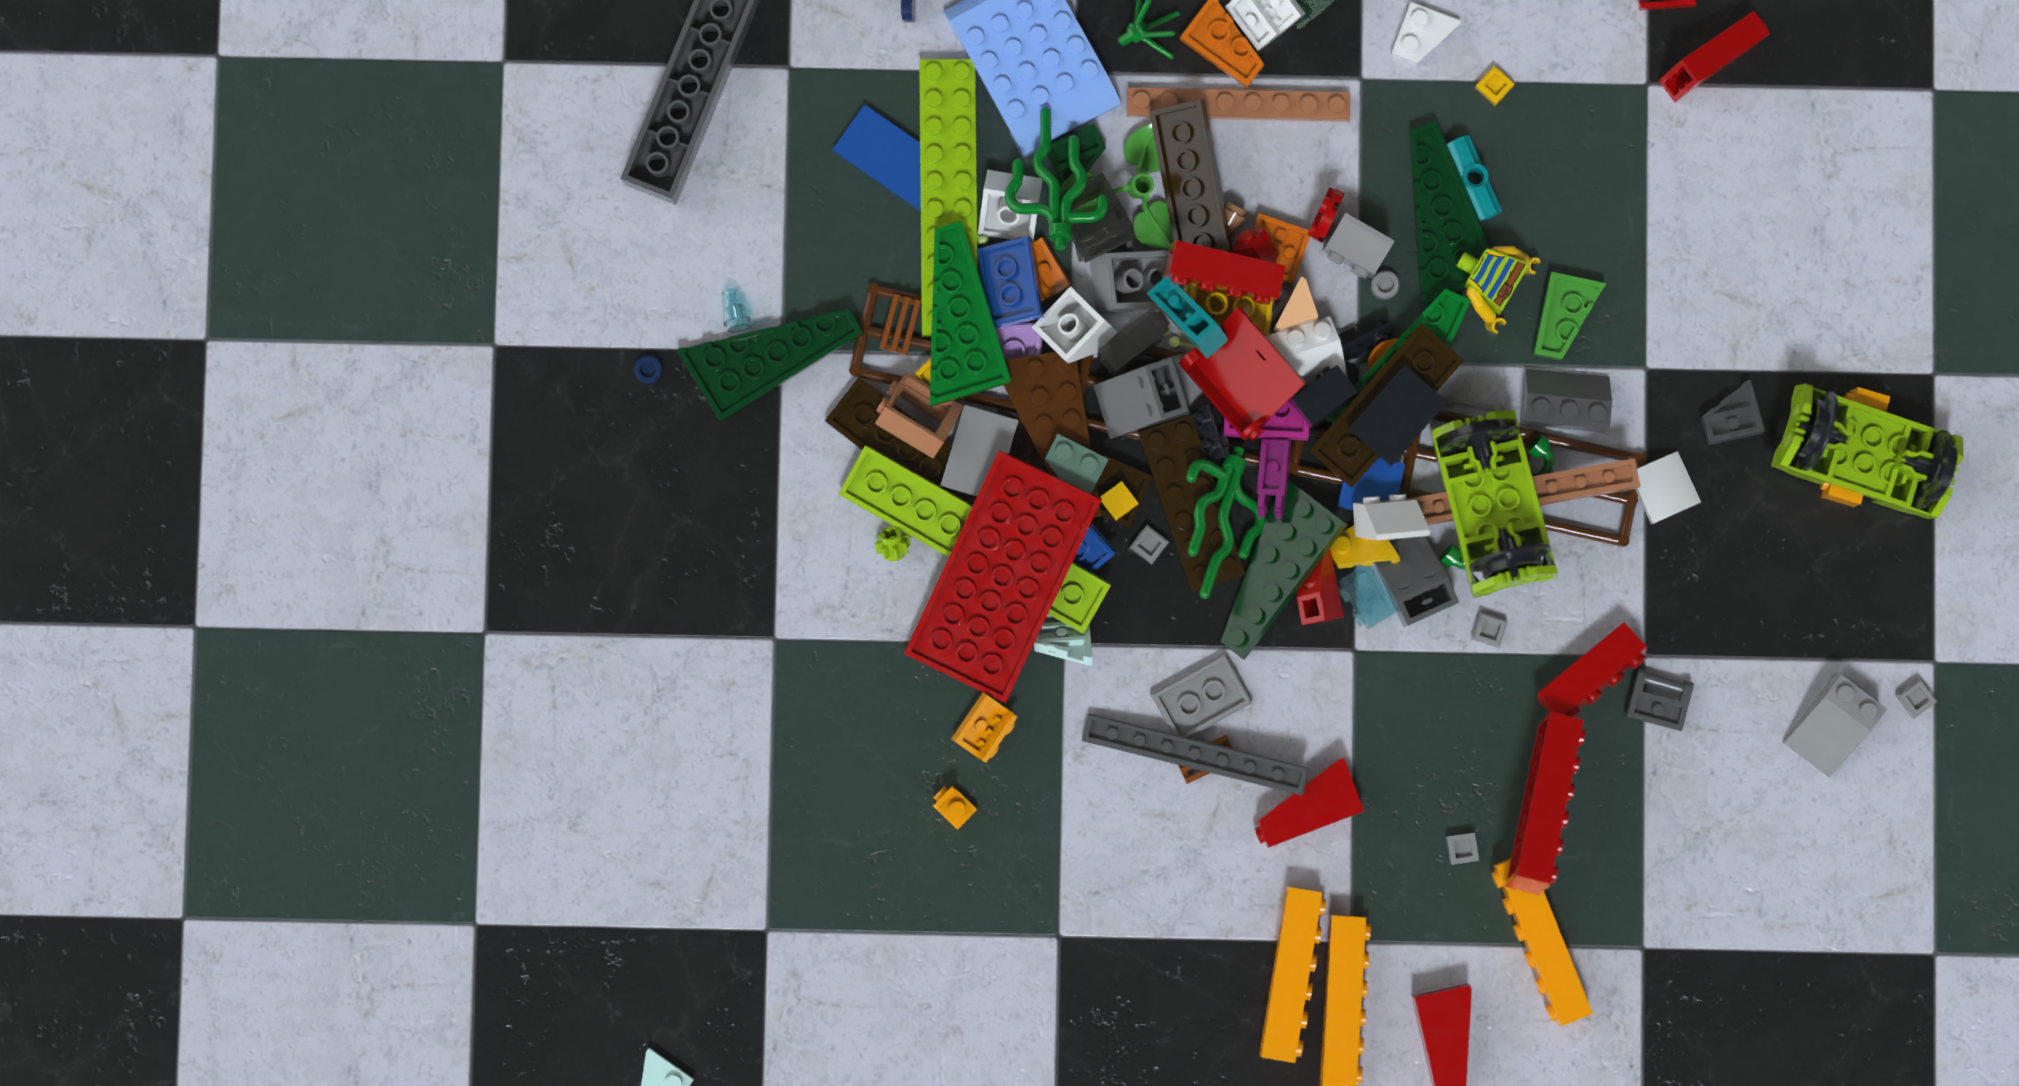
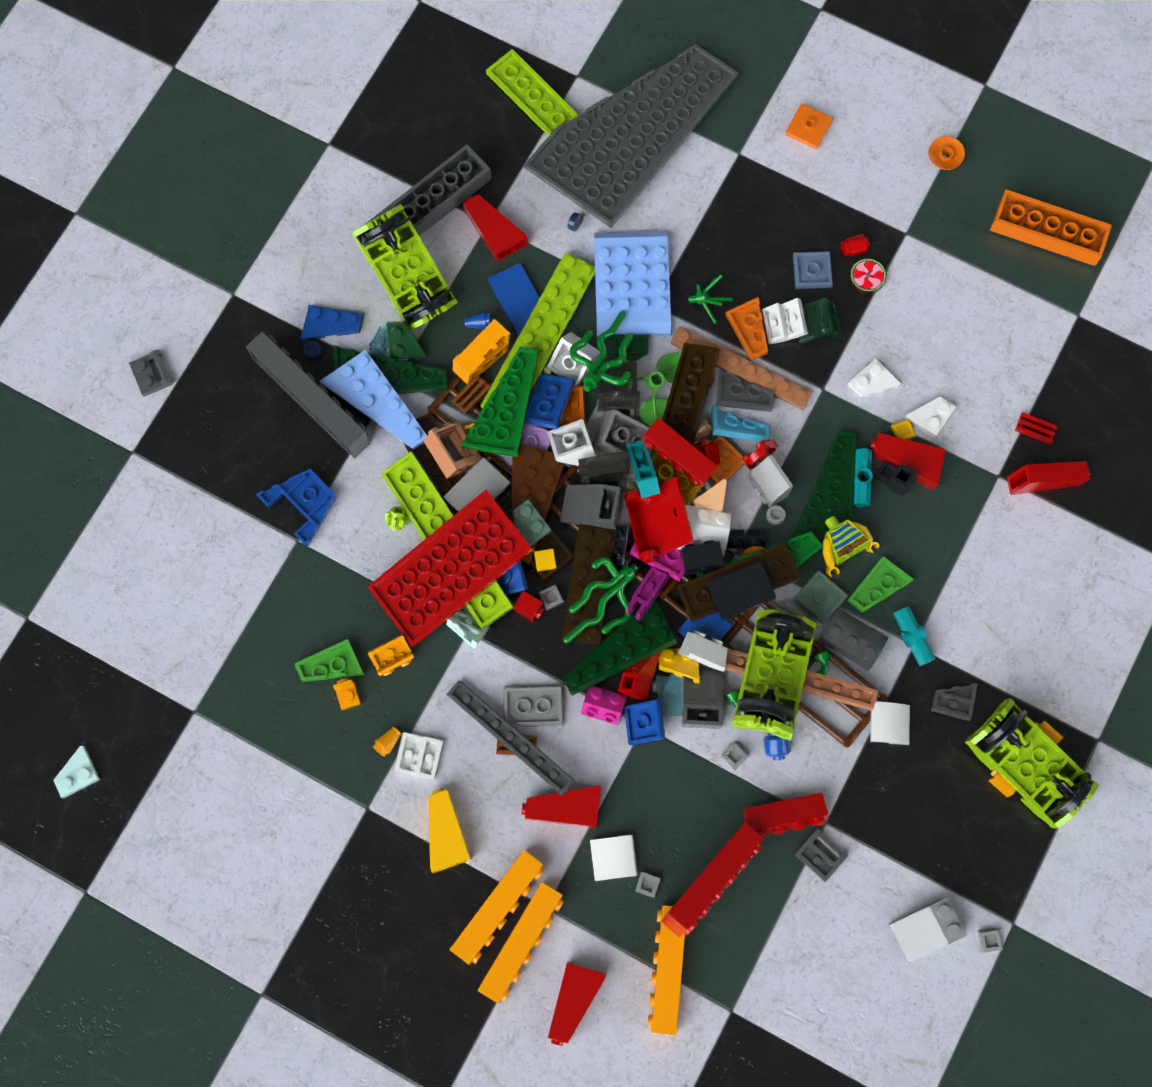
camera: 30 degrees right, 10 degrees down
none -> dark grey plate [129,350,174,397]
none -> dark grey brick [246,332,370,459]
none -> blue wing [256,469,337,547]
none -> bright green wing [294,639,364,682]
none -> blue wing [301,305,364,341]
none -> light blue wing [319,350,427,450]
none -> lime piece [351,204,458,331]
none -> light orange cone [373,727,401,757]
none -> dark green wing [386,321,426,360]
none -> white slope [393,732,443,780]
none -> yellow slope [428,788,471,873]
none -> light orange wedge [452,319,510,384]
none -> red slope [463,194,528,262]
none -> blue cone [465,311,493,329]
none -> red brick [513,591,545,622]
none -> dark pink bracket [581,686,627,725]
none -> white slope [590,835,638,881]
none -> blue tile [624,699,666,746]
none -> medium azure wing [711,405,770,442]
none -> dark grey wing [716,370,774,412]
none -> blue head [764,733,791,760]
none -> sand green tile [793,570,849,625]
none -> red slope [870,433,946,490]
none -> black brick [875,460,918,495]
none -> teal piece [893,606,936,667]
none -> white wing [904,397,956,438]

